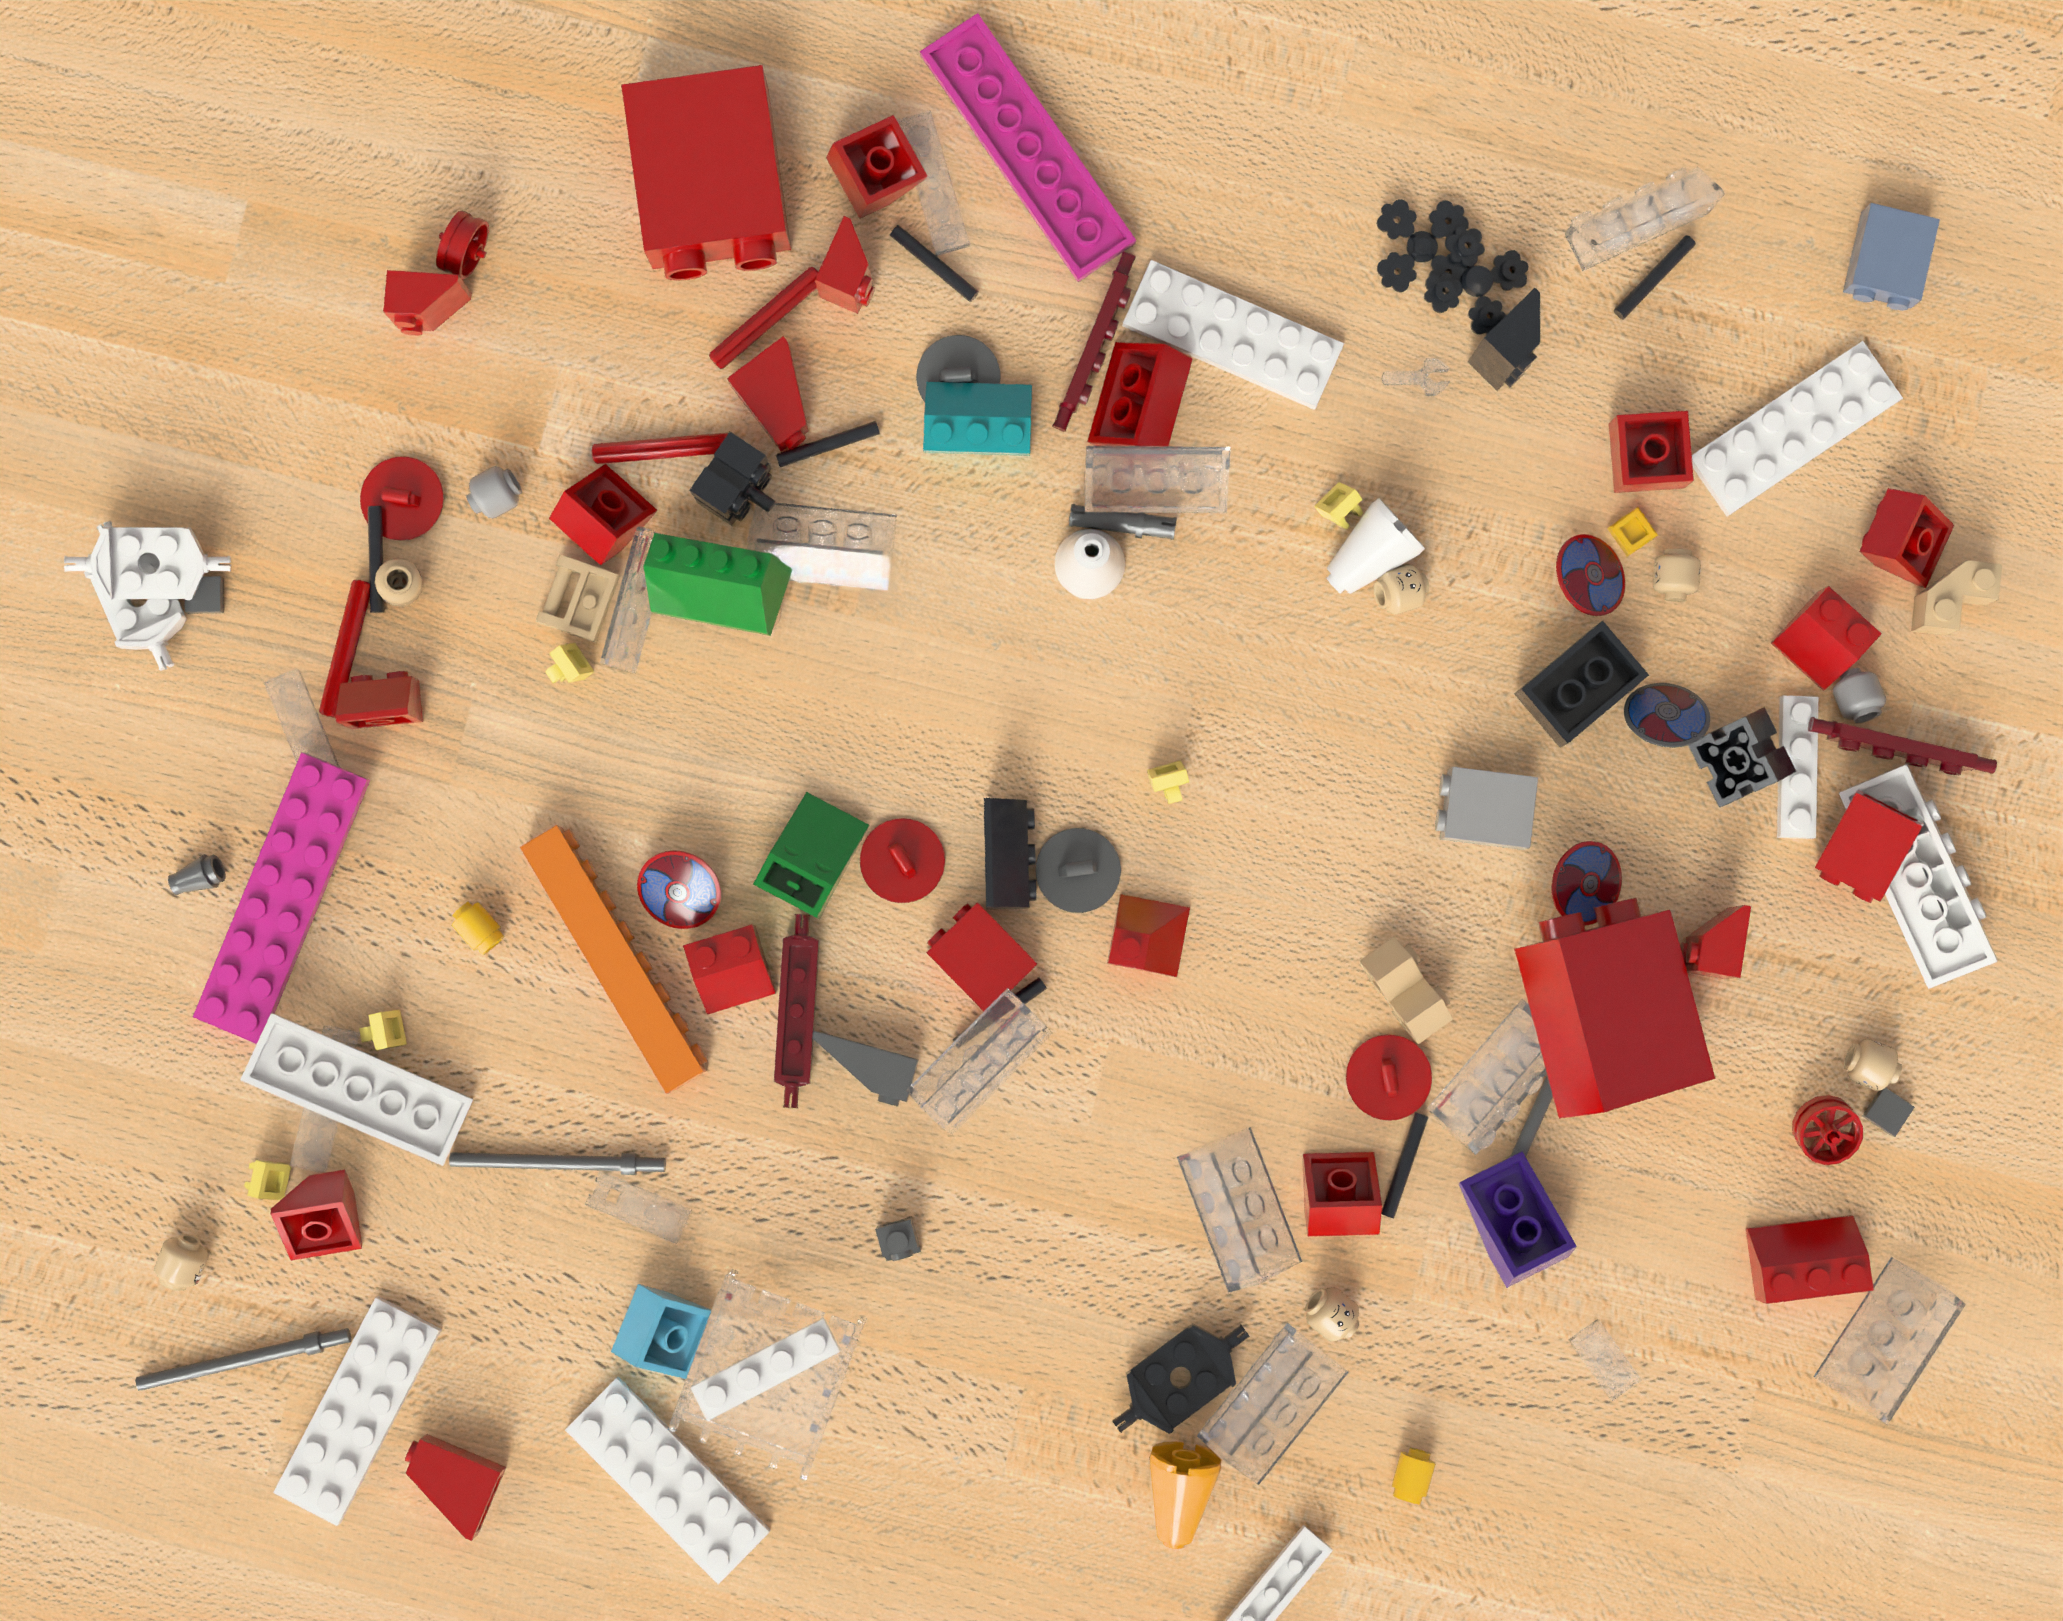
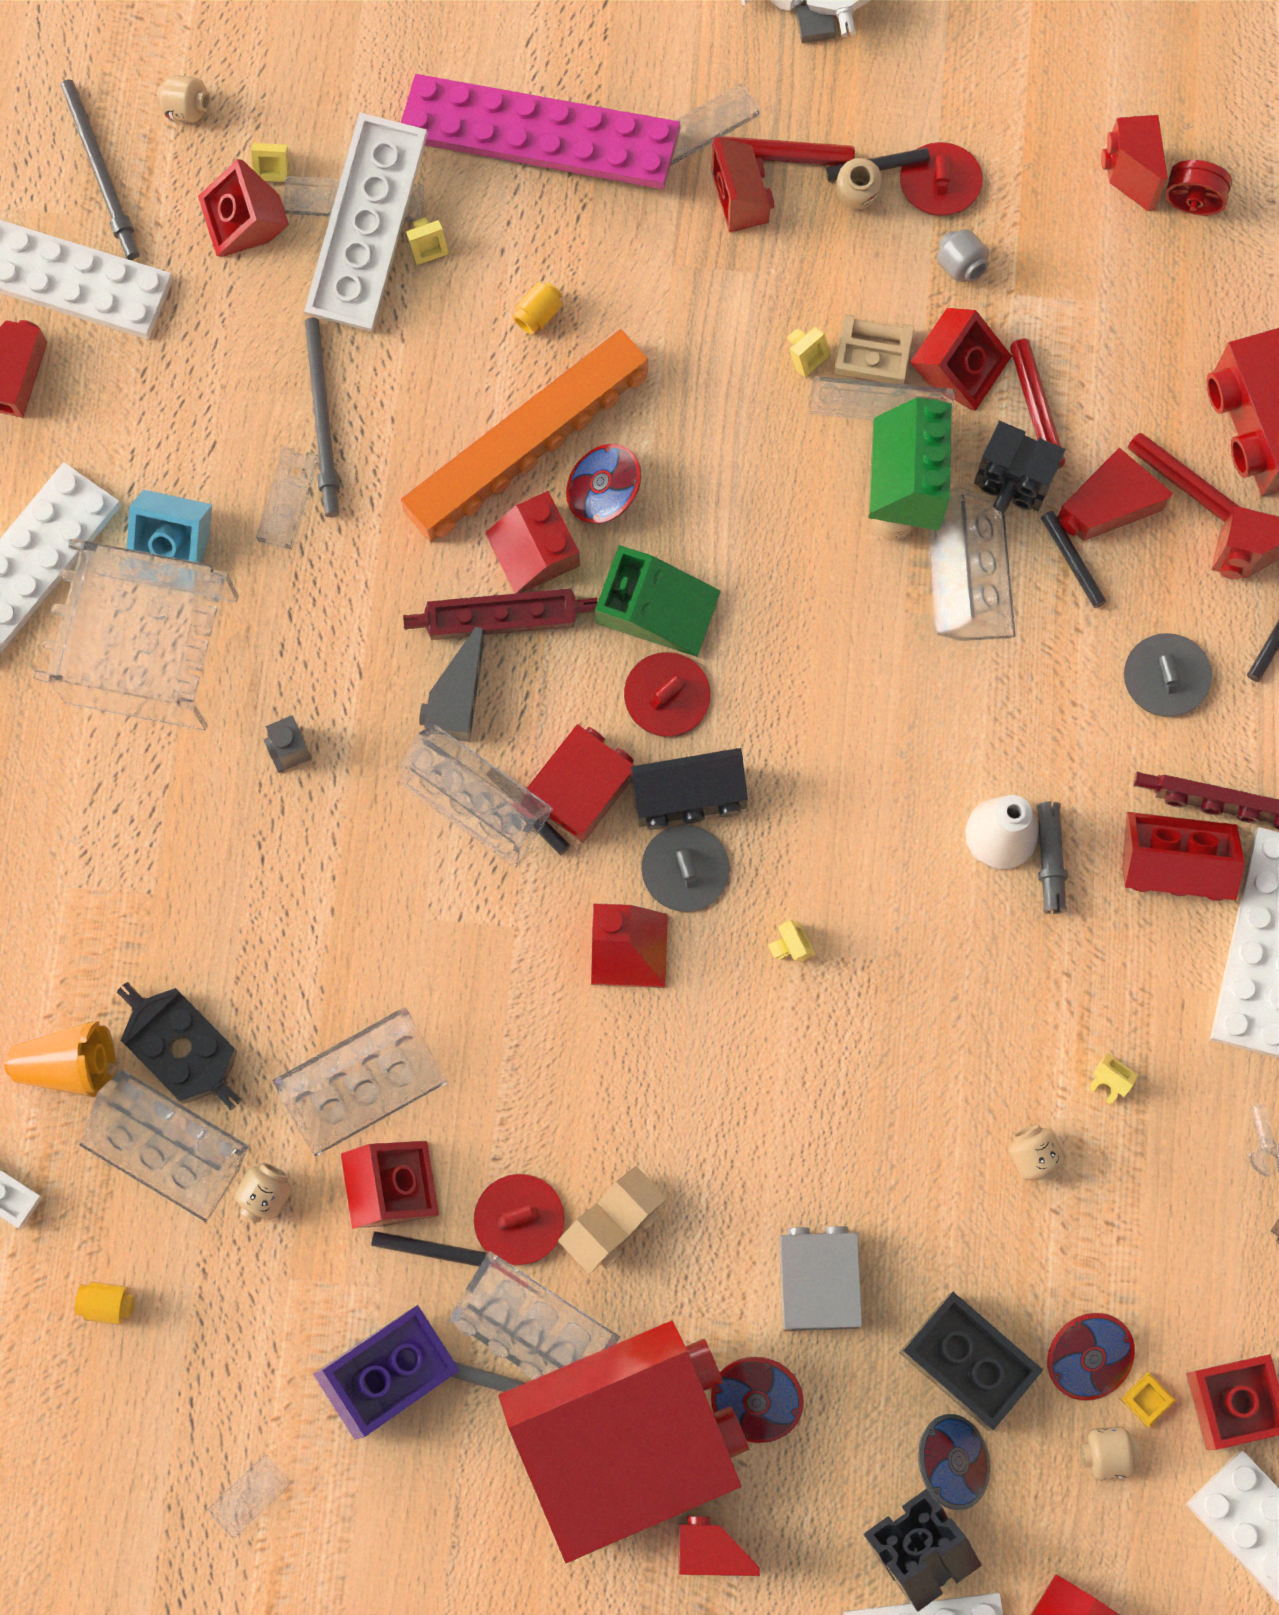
camera: 85 degrees right, 10 degrees down
dark grey cone [168,854,226,895] -> none
white plate [691,1317,841,1421] -> none
teal slope [923,382,1032,456] -> none
clear slope [1084,446,1231,513] -> none
white cone [1326,498,1425,594] -> none

